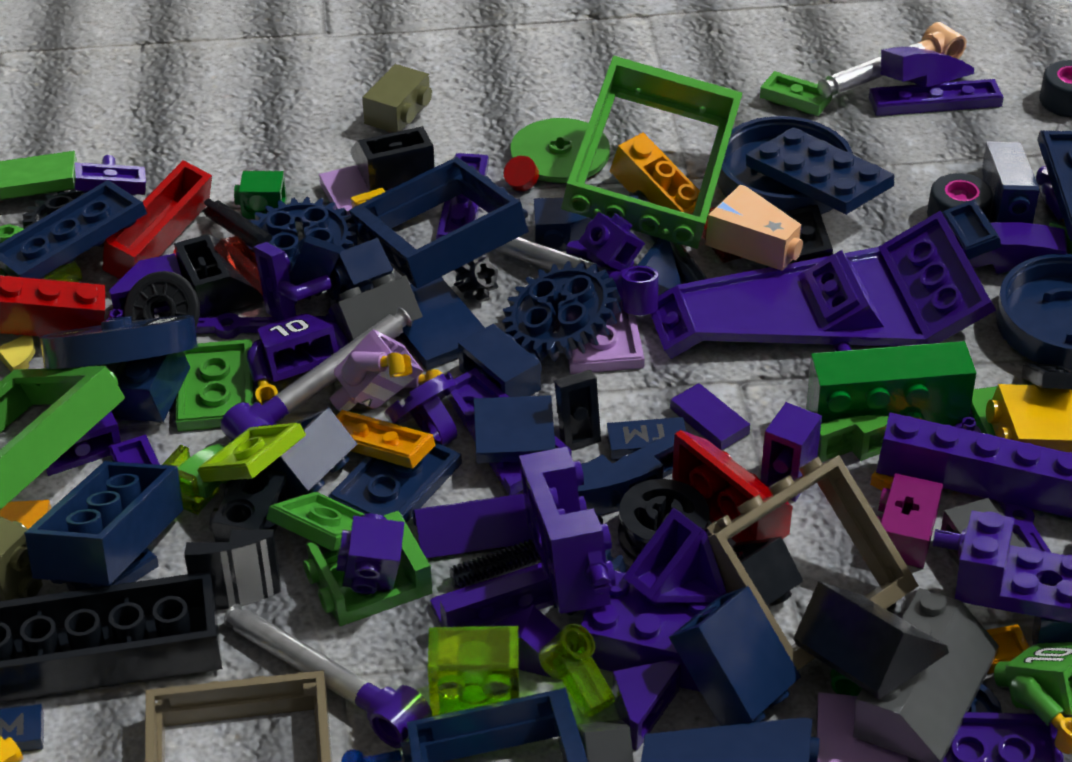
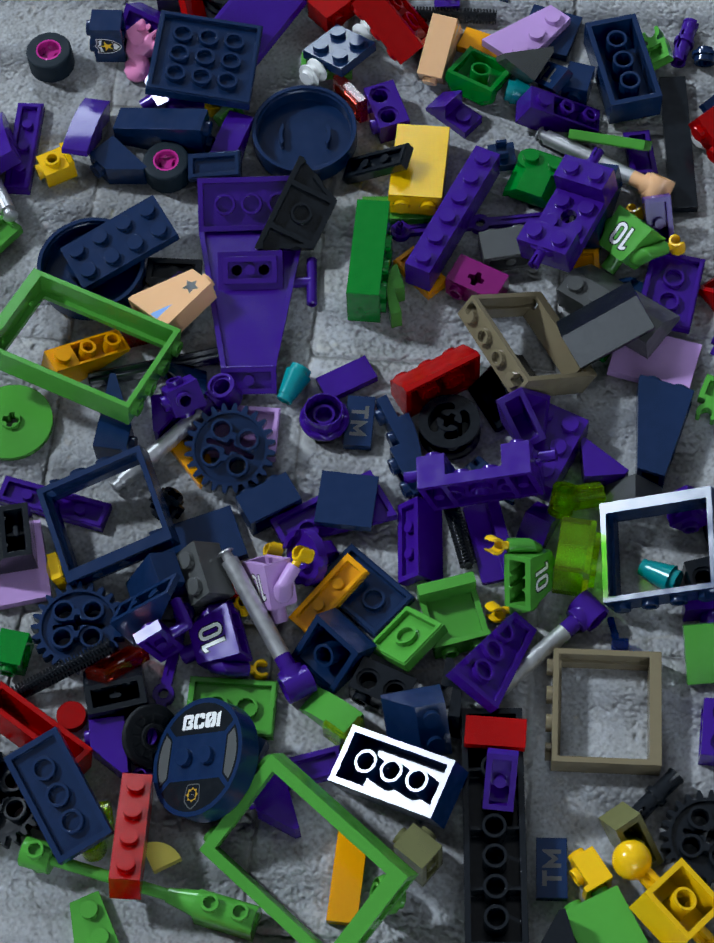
camera: 75 degrees left, 20 degrees up
lime plate [197,423,306,482] -> none
dark purple brick [336,513,405,594] -> none
red tile [503,156,539,191] -> none
black plate [554,370,601,450] -> none
dark blue brick [669,586,801,726] -> none
dark purple brick [760,402,822,502] -> none
none -> yellow brick [34,142,78,188]
none -> dark purple slope [62,98,110,157]
none -> dark blue slope [89,136,147,184]
none -> black wing [255,156,337,251]
none -> teal cone [276,362,311,405]
none -> dark purple piece [299,393,350,442]
none -> dark blue slope [380,684,453,756]
none -> dark purple wing [445,612,537,713]
none -> red tile [464,715,527,752]
none -> dark purple slope [482,747,519,812]
none -> bright green torso [484,535,556,623]

